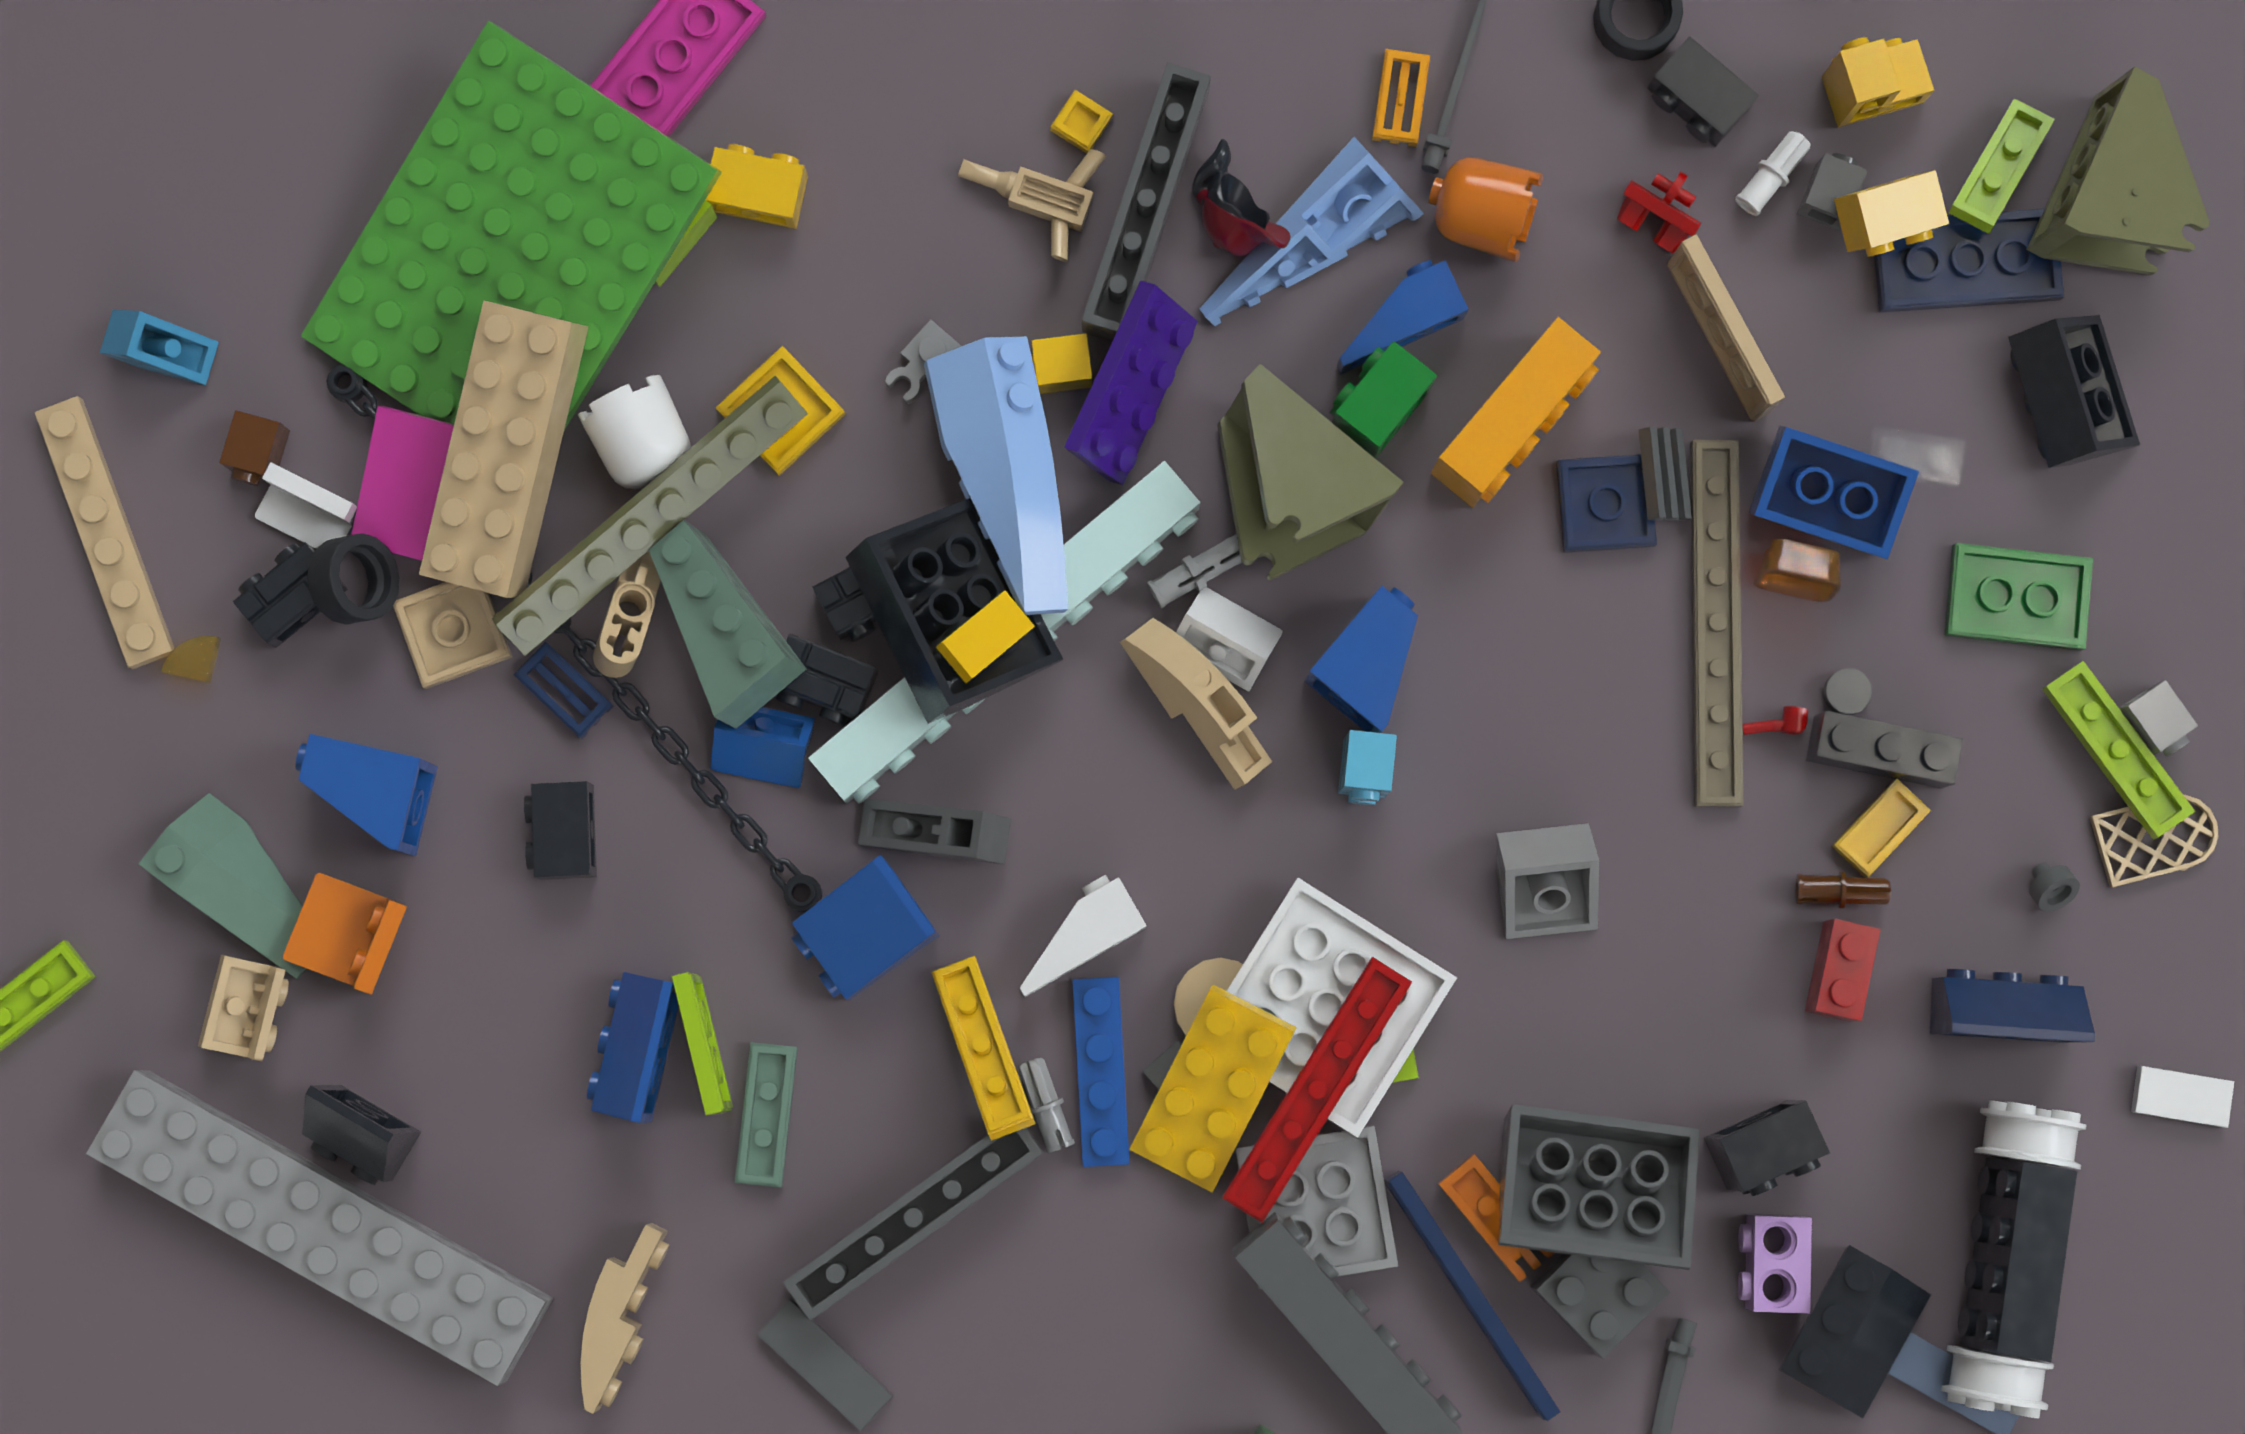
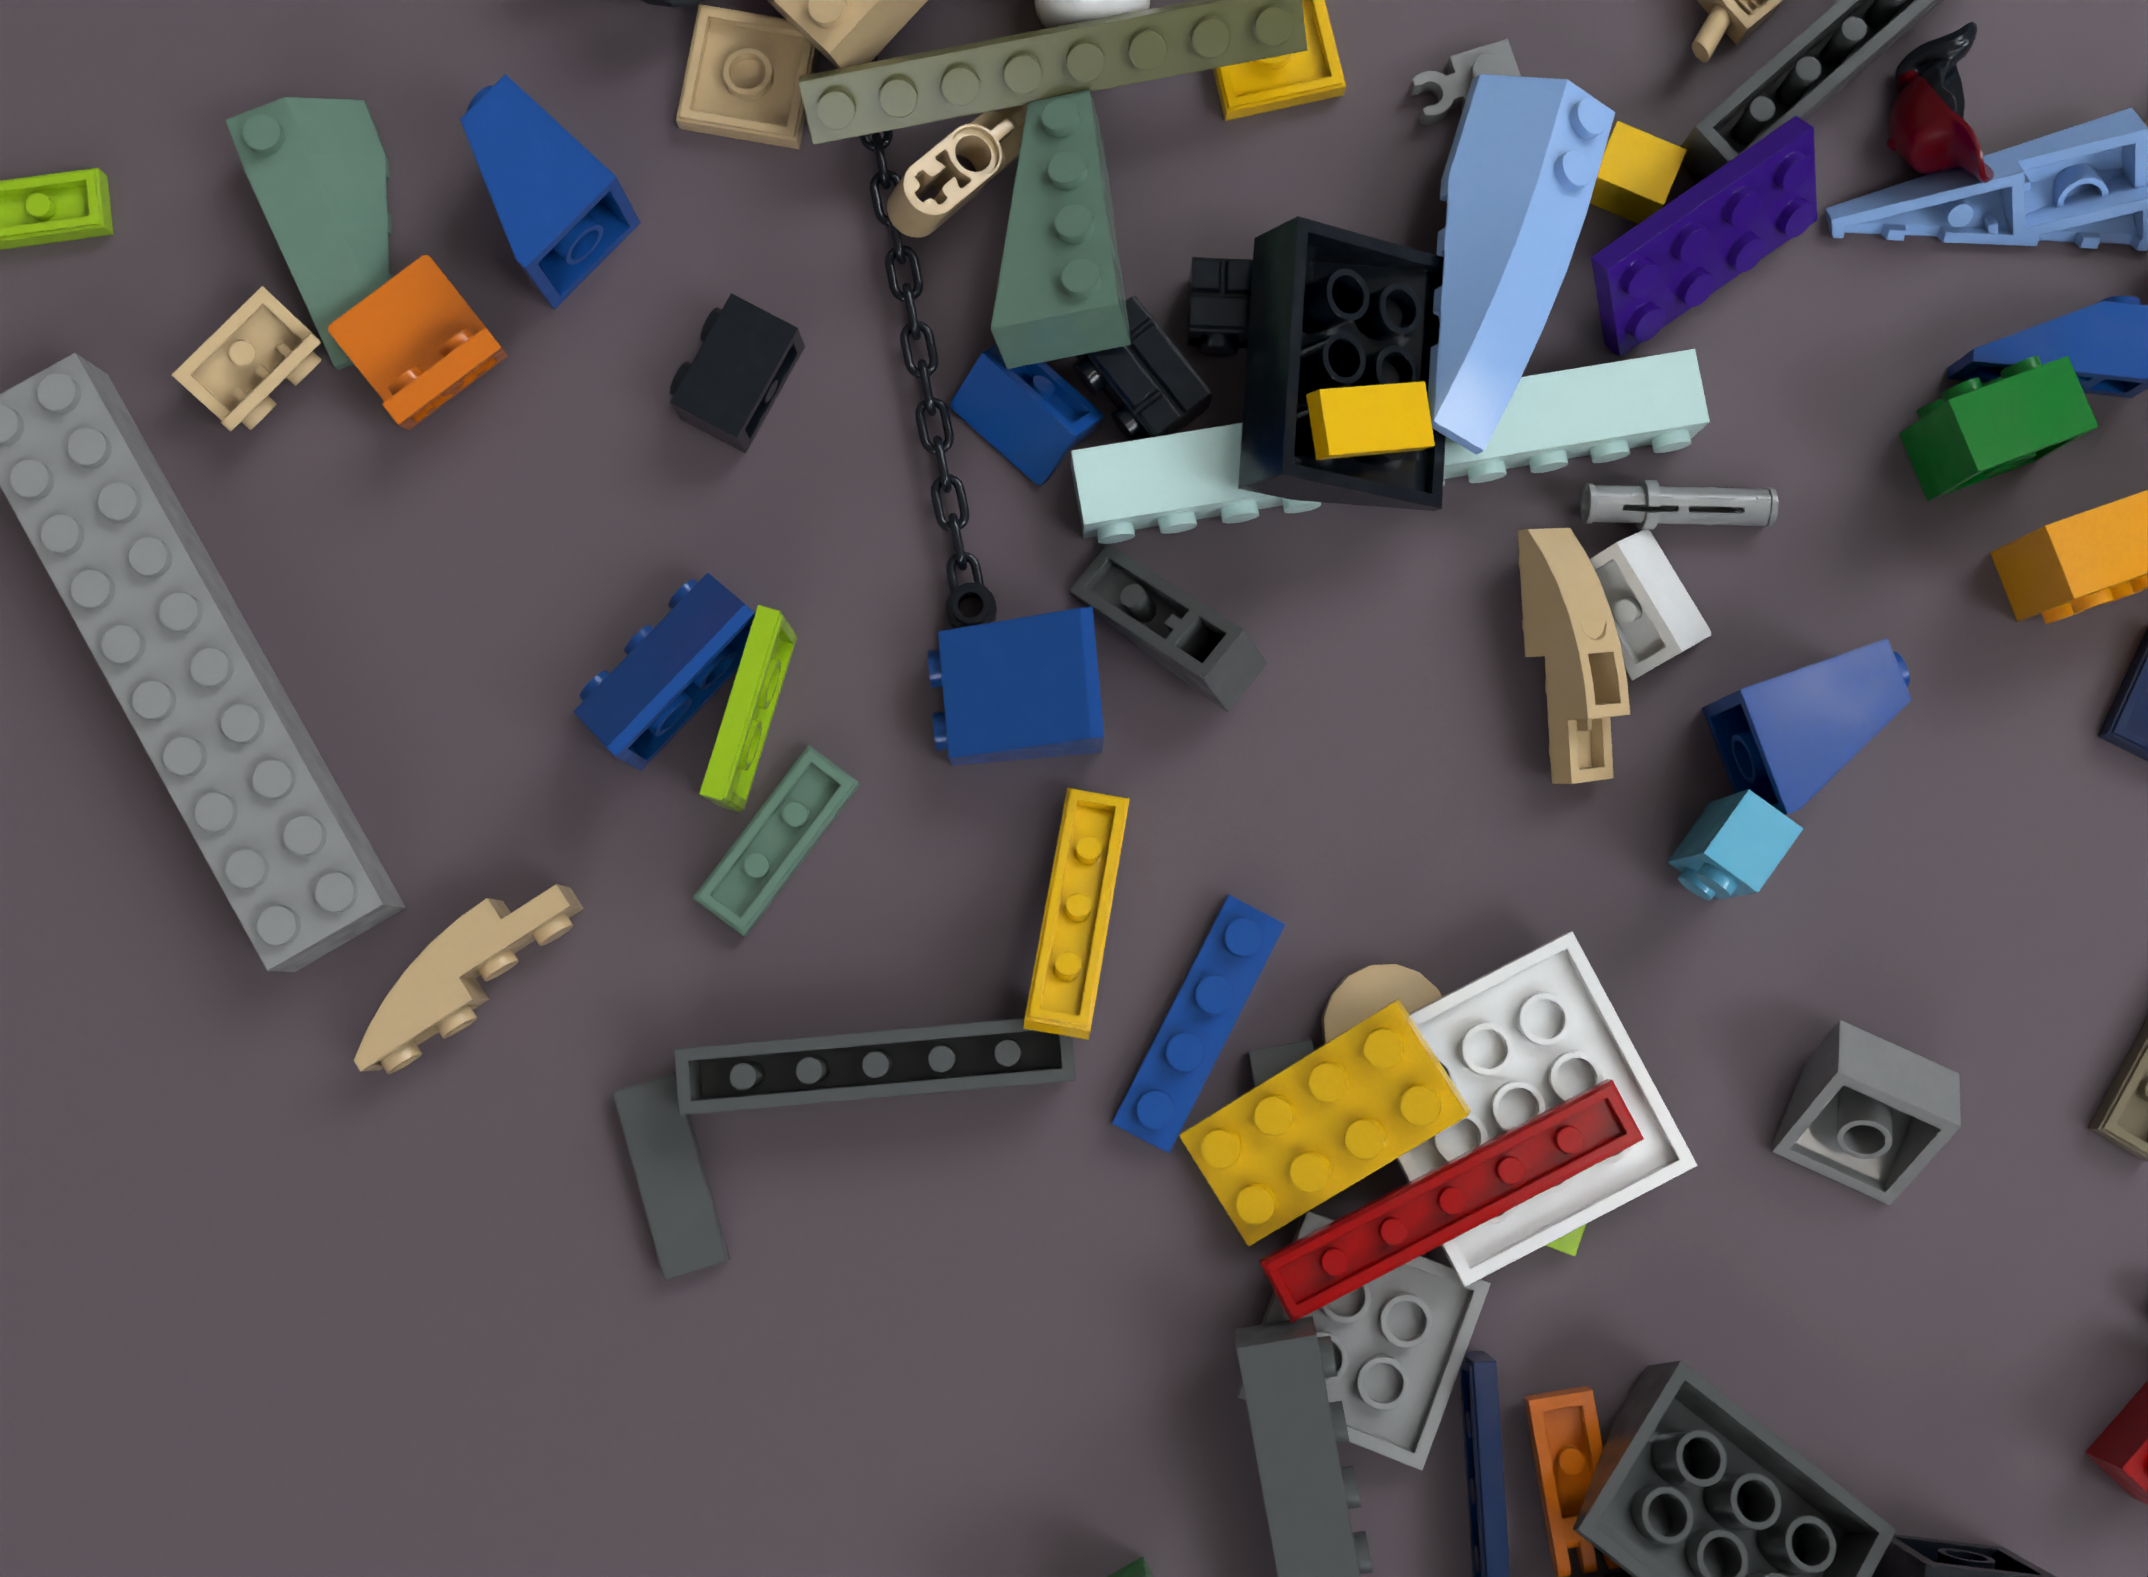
camera: 30 degrees right, 0 degrees up
black slope [302,1085,421,1185] -> none
dark blue tile [513,641,614,739] -> none
light grey axle [1019,1058,1075,1153] -> none
white slope [1020,875,1147,997] -> none
olive ladder [1217,364,1404,581] -> none

